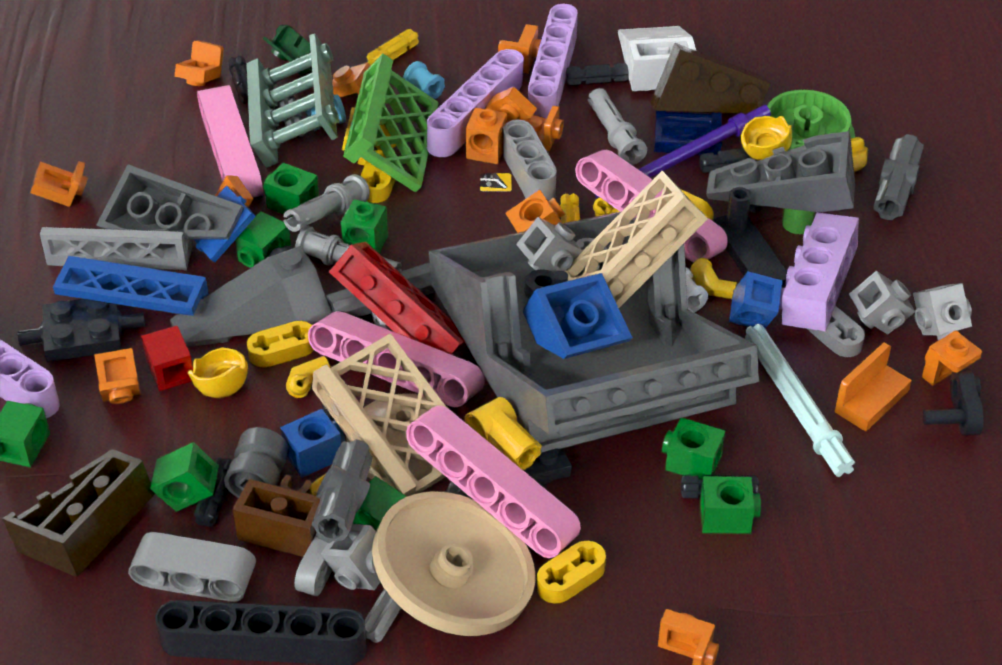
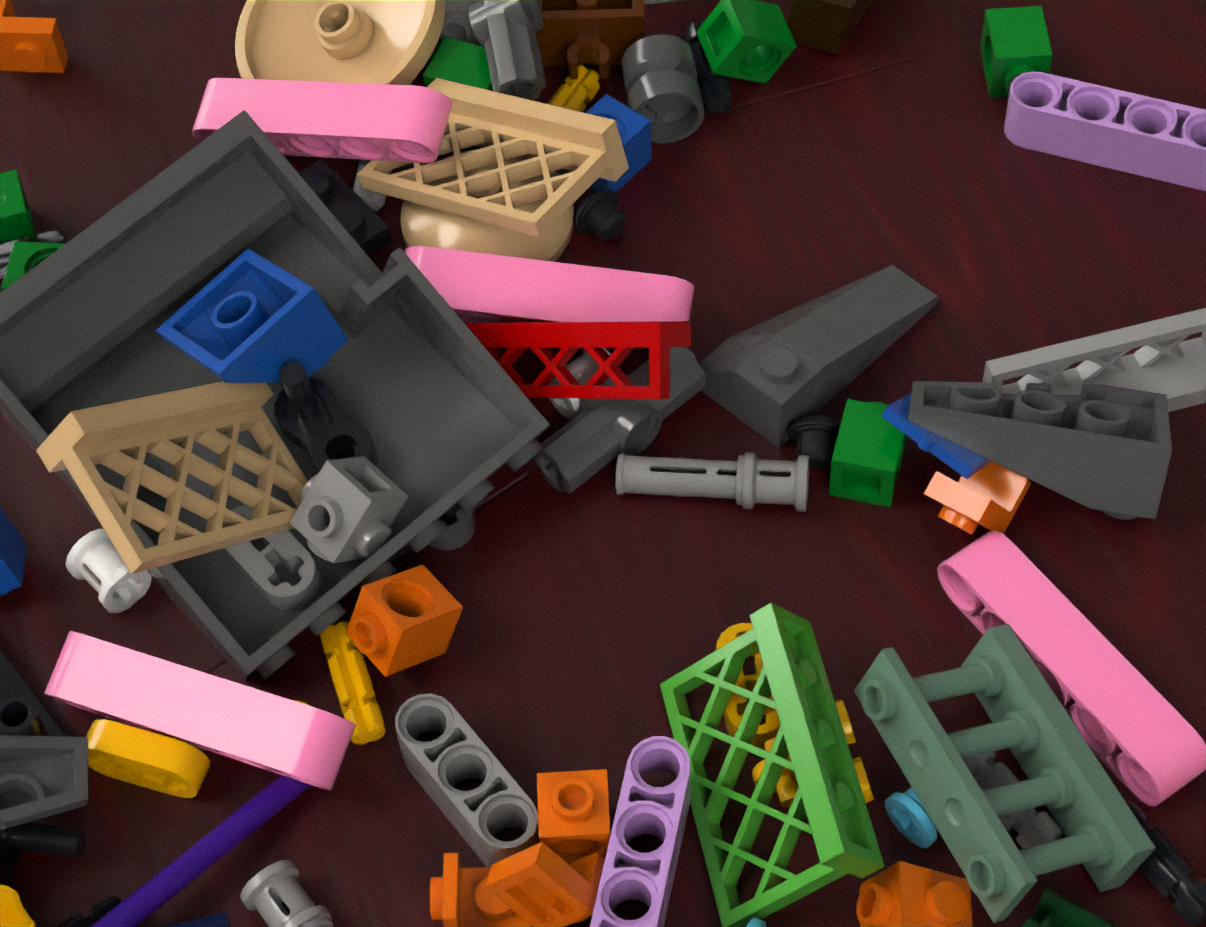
camera: 165 degrees right, 10 degrees up
black plate [17,299,146,362] -> none
blue fence [53,256,209,316] -> none
orange bracket [94,348,141,404] -> none
red brick [141,325,193,391] -> none
yellow hair [188,347,248,399] -> none
yellow beam [247,321,314,368] -> none
green brick [263,163,319,217] -> none
light grey pin [283,174,370,232] -> none
yellow arm [286,356,330,398] -> none
green brick [341,199,388,253] -> none
yellow piece [465,397,542,470] -> none
sticker [480,173,512,191] -> none
yellow beam [537,541,606,604] -> none
yellow arm [690,258,737,299] -> none

